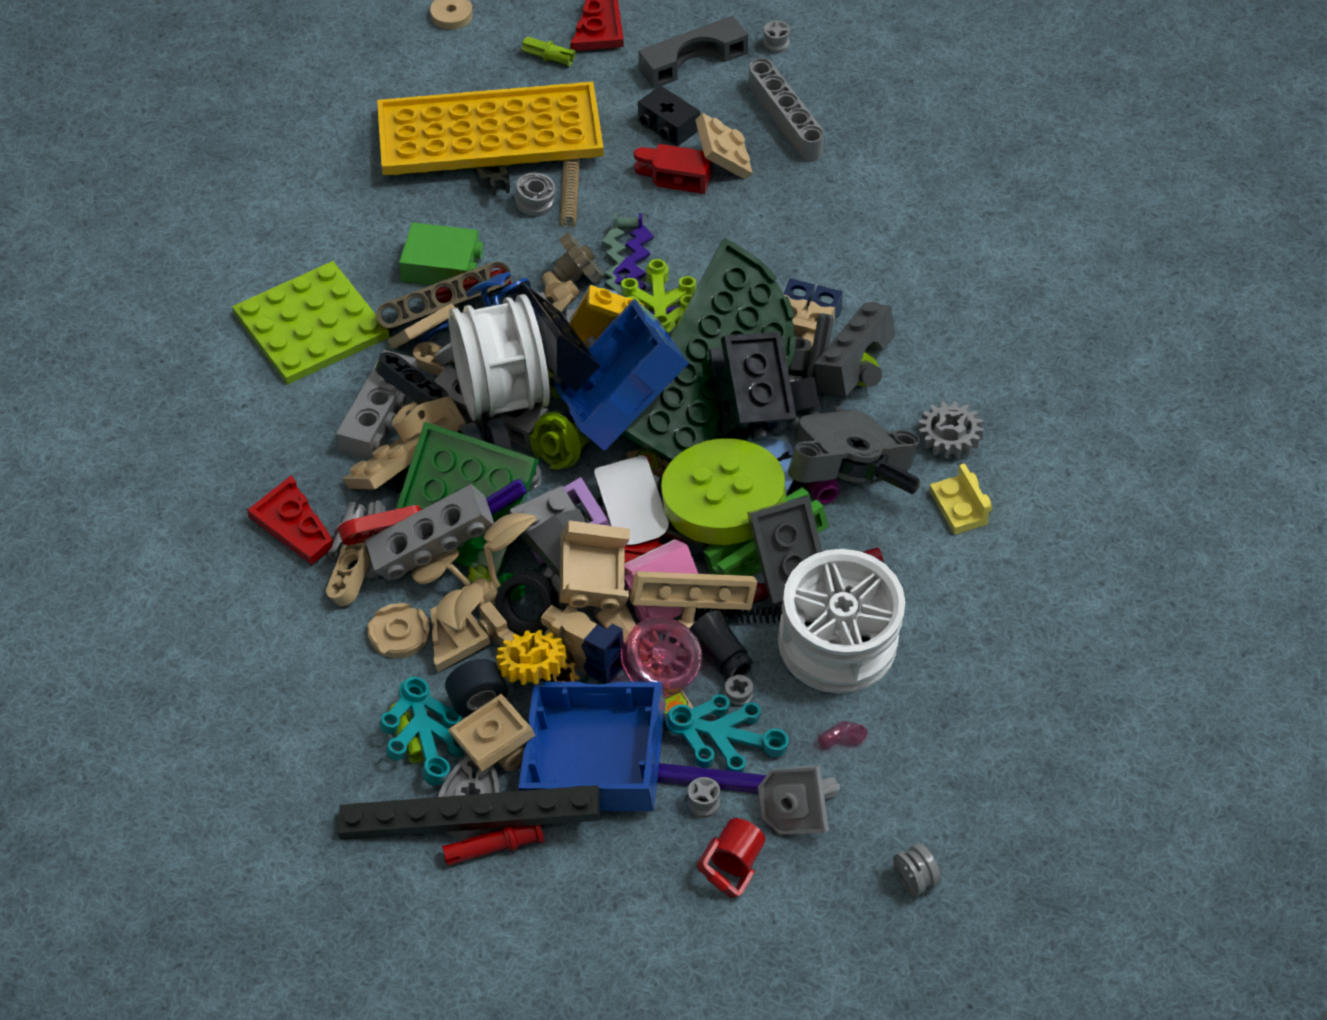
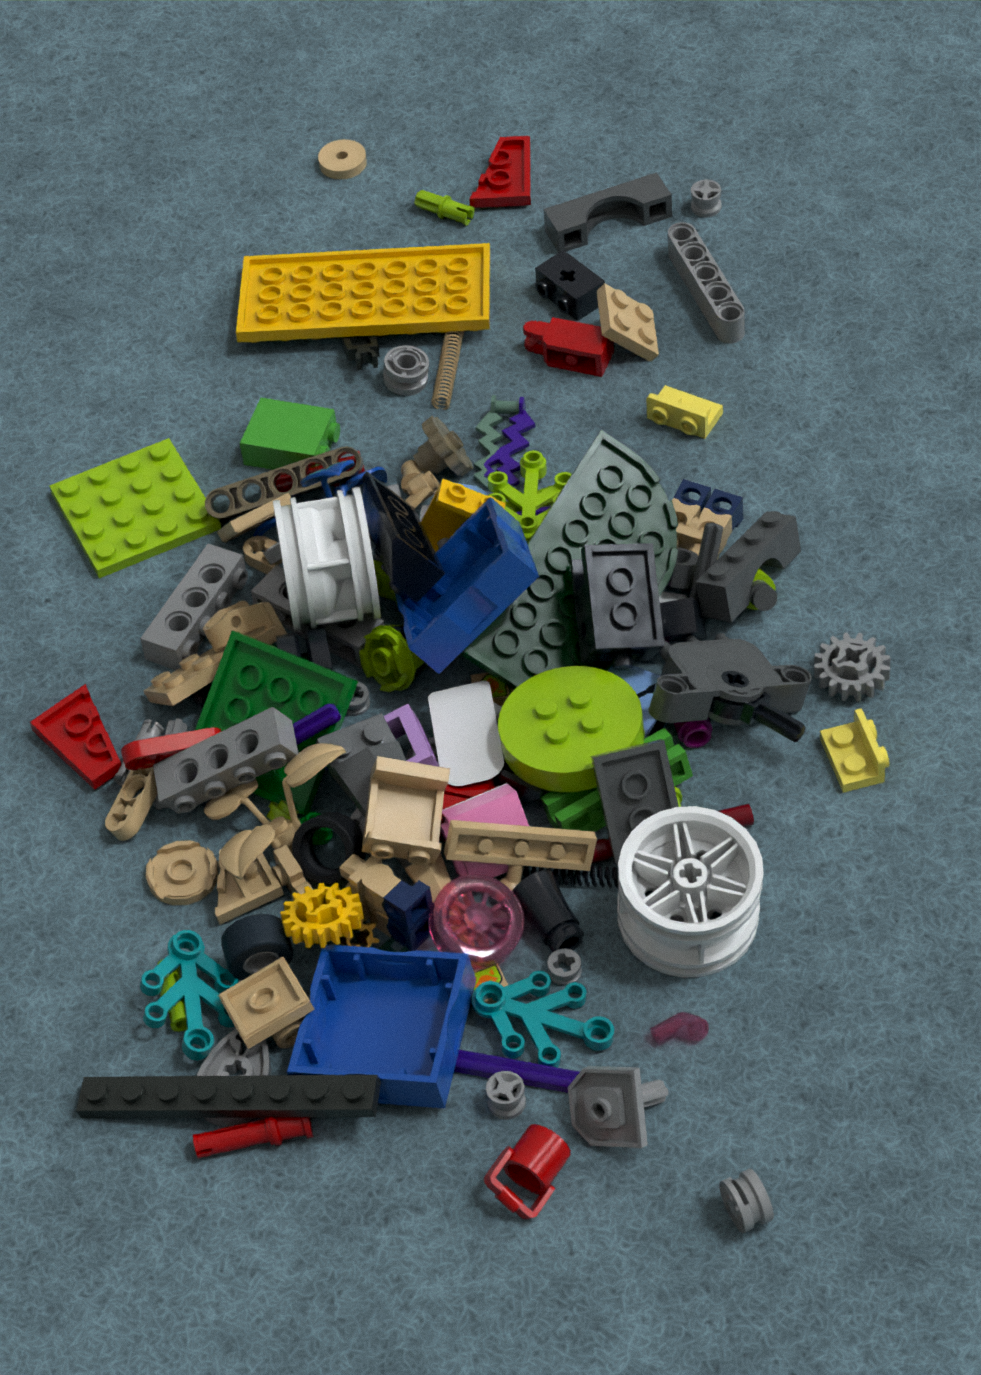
camera: 10 degrees right, 0 degrees up
black beam [375,352,449,405] -> none
none -> light yellow bracket [646,385,723,439]

